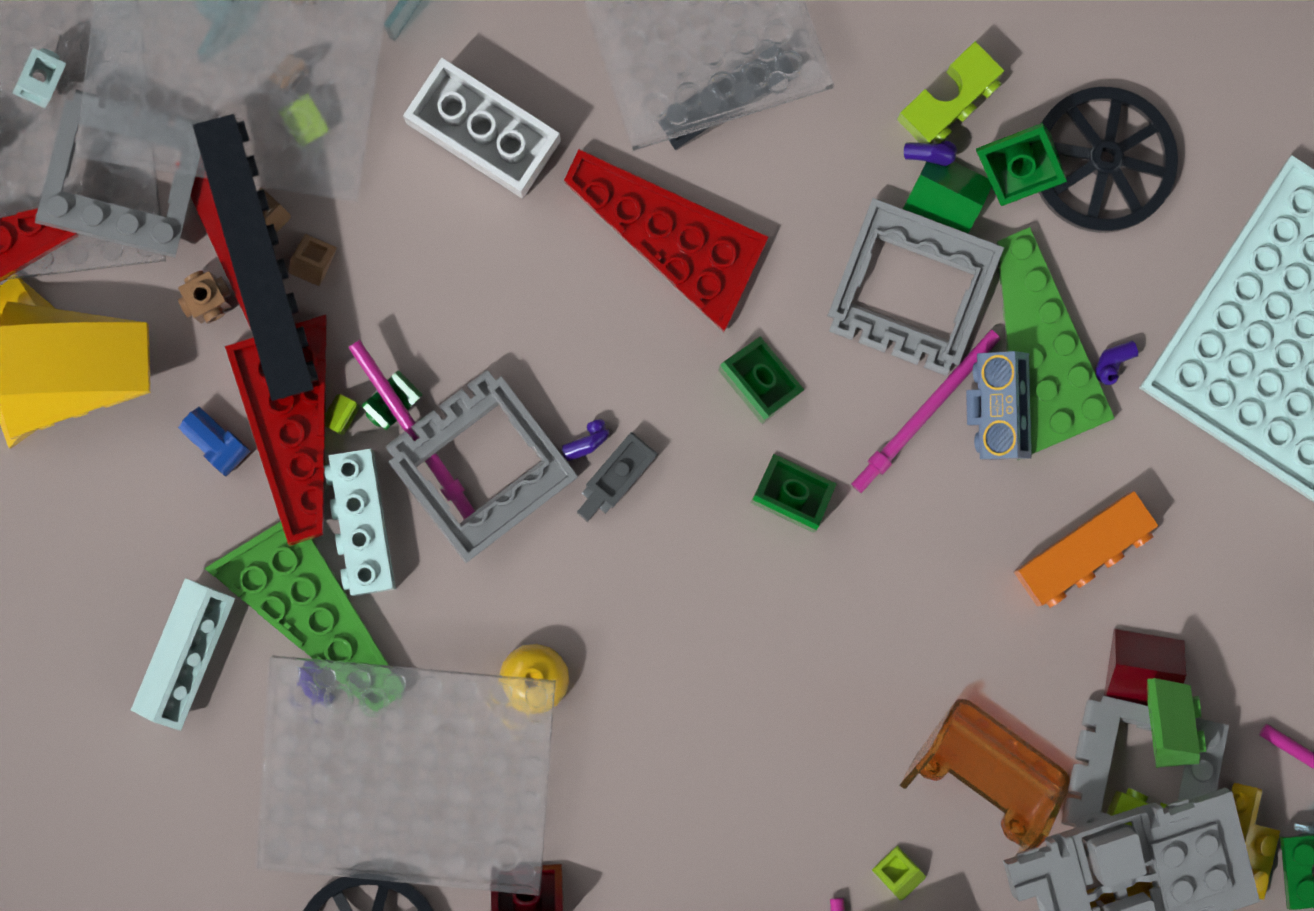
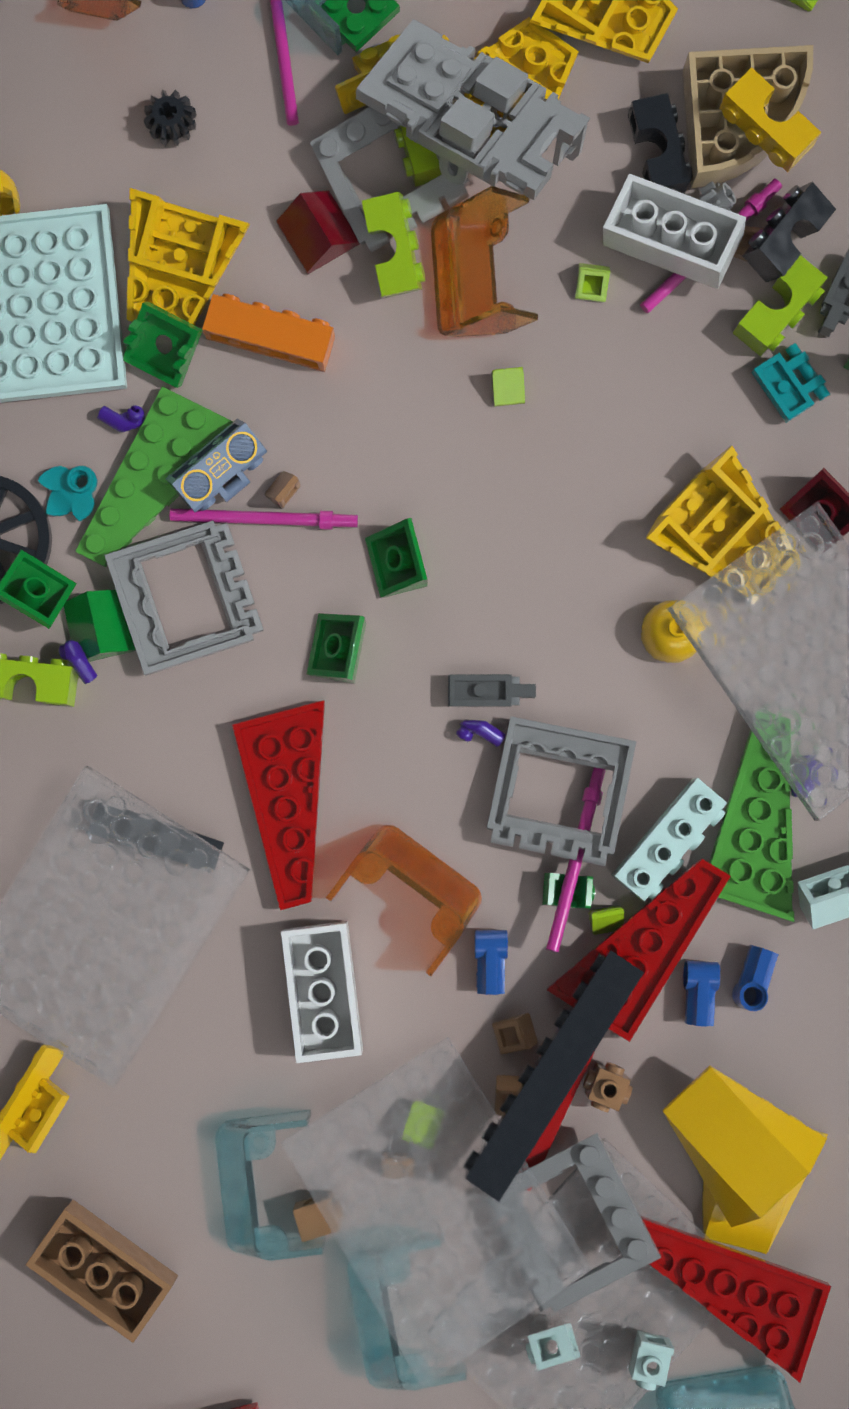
camera: 125 degrees left, 0 degrees up
bright green slope [1147,678,1206,768] -> none
none -> teal plate [38,466,98,521]
none -> green piece [123,301,203,388]
none -> yellow wedge [127,188,250,325]
none -> medium nougat slope [265,471,301,508]
none -> clear orange windscreen [326,825,482,976]
none -> lime arch [361,192,425,298]
none -> blue piece [475,930,508,995]
none -> lime slope [491,367,525,407]
none -> yellow wedge [646,446,799,603]
none -> blue piece [732,945,779,1011]

